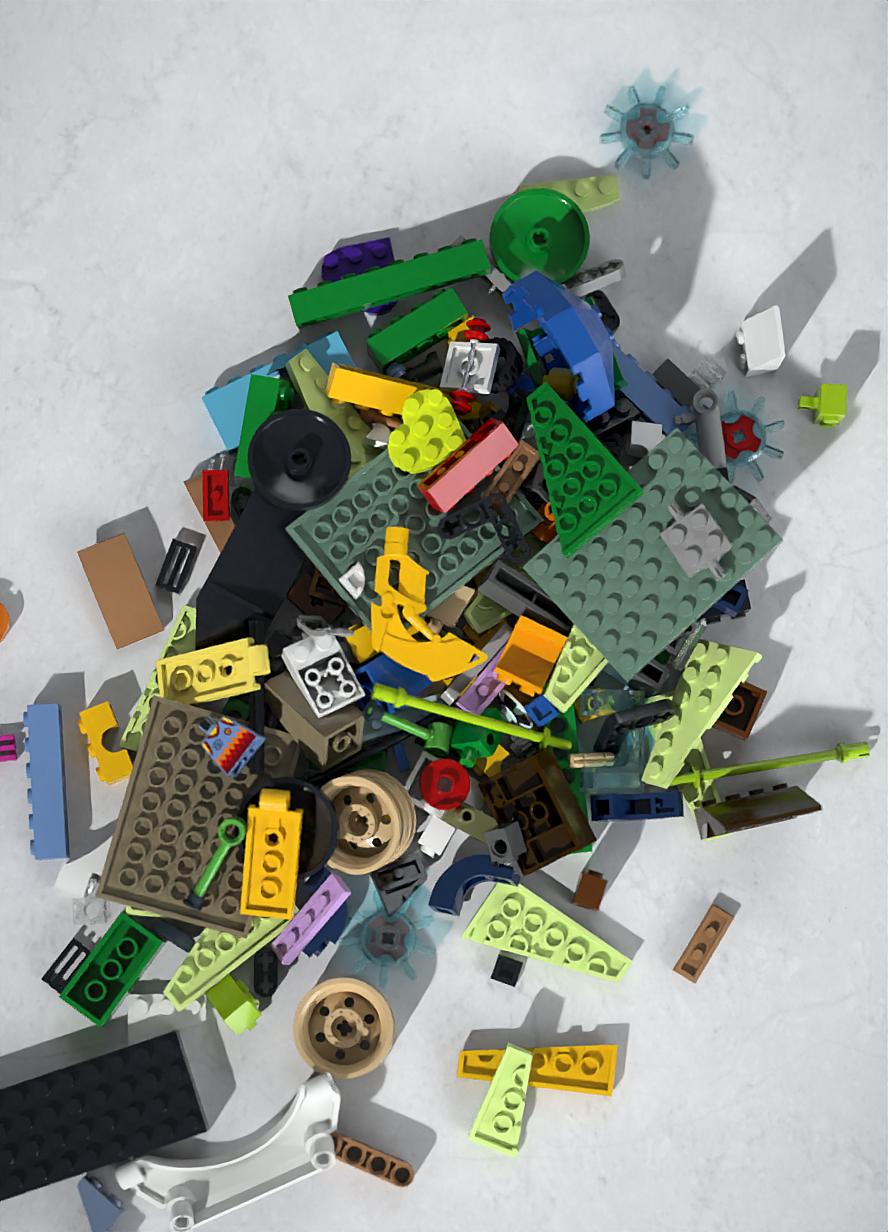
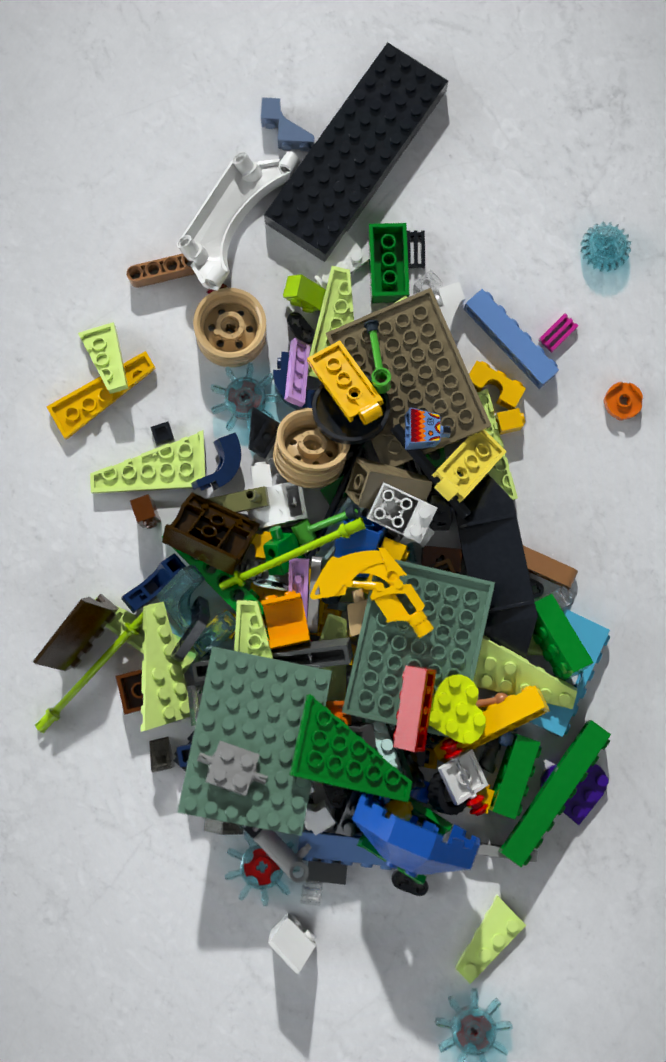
camera: 140 degrees right, 0 degrees up
medium nougat slope [77,532,164,650] -> none
black bush [151,917,196,953] -> none
black tile [155,539,197,595] -> none
red plate [202,469,230,522] -> none
black dish [248,409,351,511] -> none
light grey piece [285,615,354,637] -> none
white tile [339,562,365,599] -> none
white tile [366,422,391,450] -> none
blue tile [393,743,410,773] -> none
red tile [419,759,470,810] -> none
black beam [438,493,530,564] -> none
medium nougat tile [479,439,540,517] -> none
dark grey brick [484,821,527,864] -> none
green dish [489,188,590,285] -> none
blue tile [524,693,560,728] -> none
light grey beam [561,259,626,297] -> none
tan axle [568,752,615,768] -> none
medium nougat tile [673,904,735,984] -> none
lime brick [798,383,847,429] -> none
none -> clear smoke slope [149,737,175,773]
none -> yellow brick [495,408,525,435]

